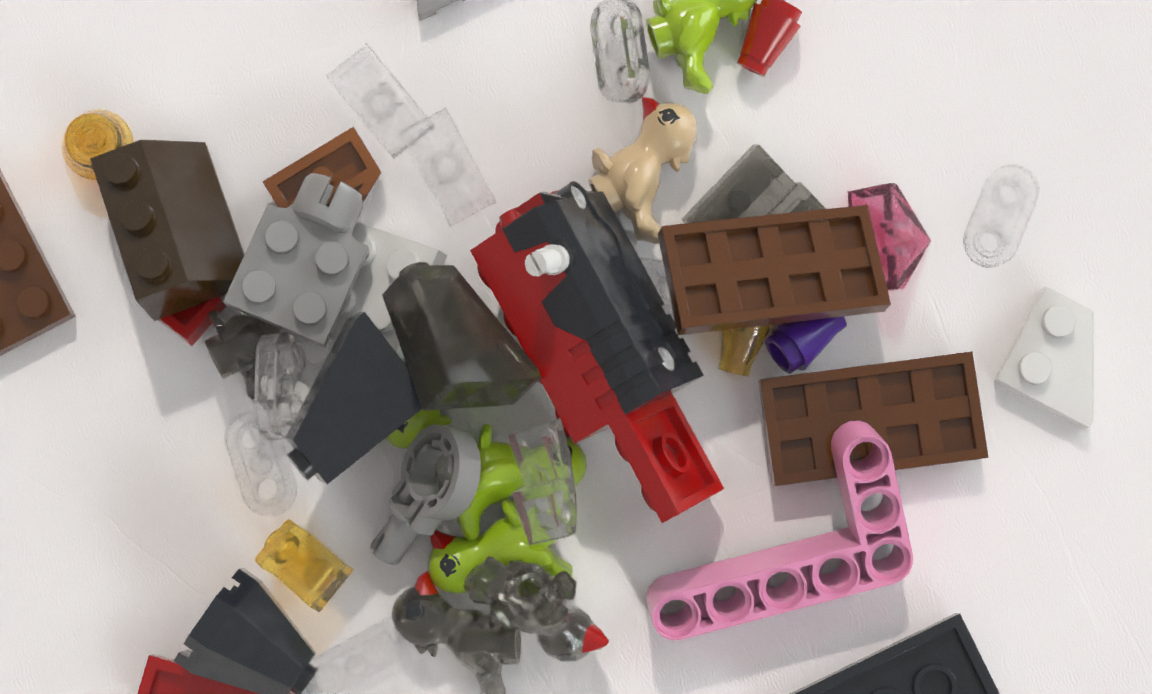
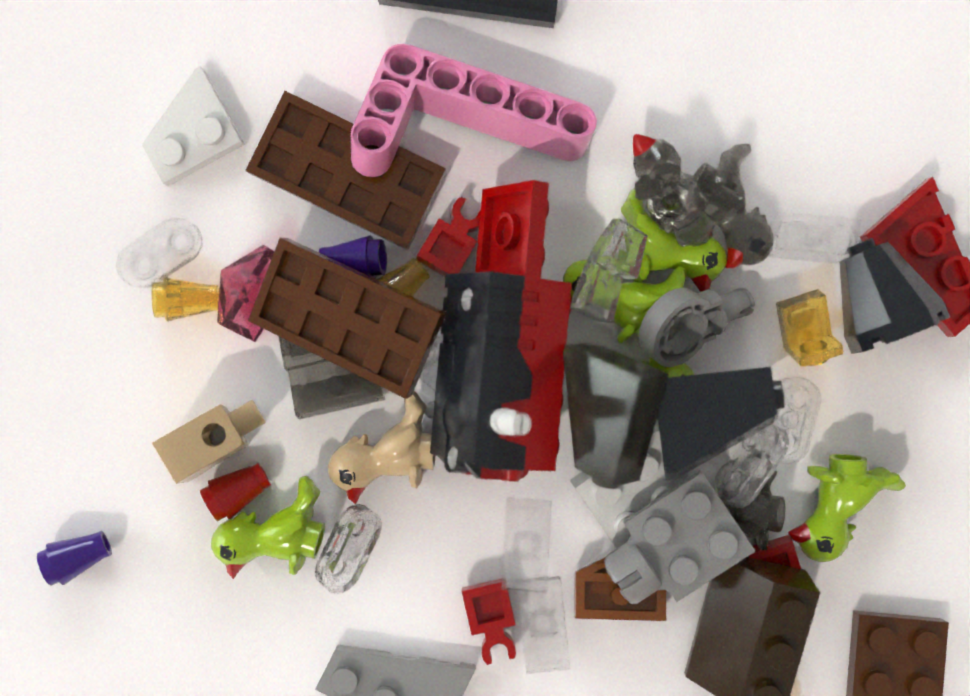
camera: 145 degrees left, 5 degrees up
none -> clear yellow cone [151,277,220,322]
none -> tan torso [152,400,266,484]
none -> red plate [415,197,481,277]
none -> red plate [461,578,516,665]
none -> lime animal [787,454,906,562]

